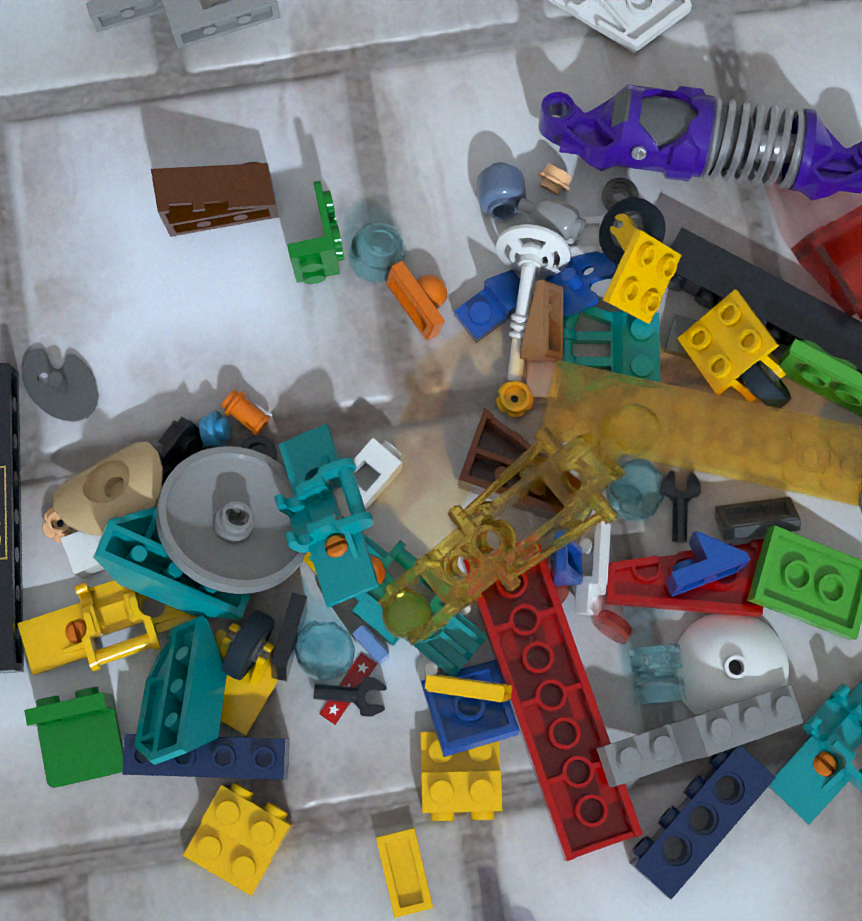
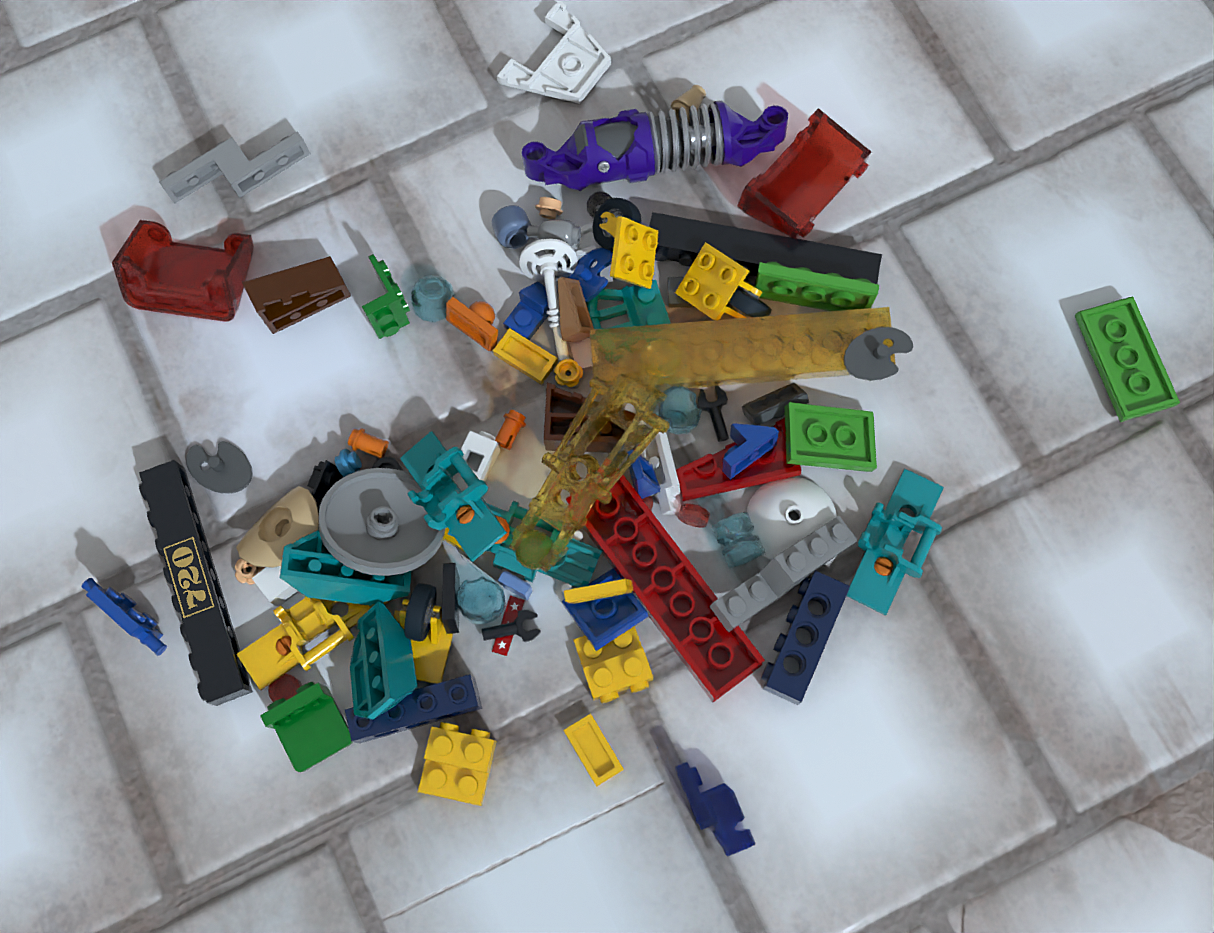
camera: 15 degrees left, 5 degrees down
none -> clear red windscreen [112,220,254,321]
none -> clear red tile [268,674,302,702]
none -> yellow tile [493,328,558,385]
none -> orange pin [495,410,526,450]
none -> tan cone [670,85,706,123]

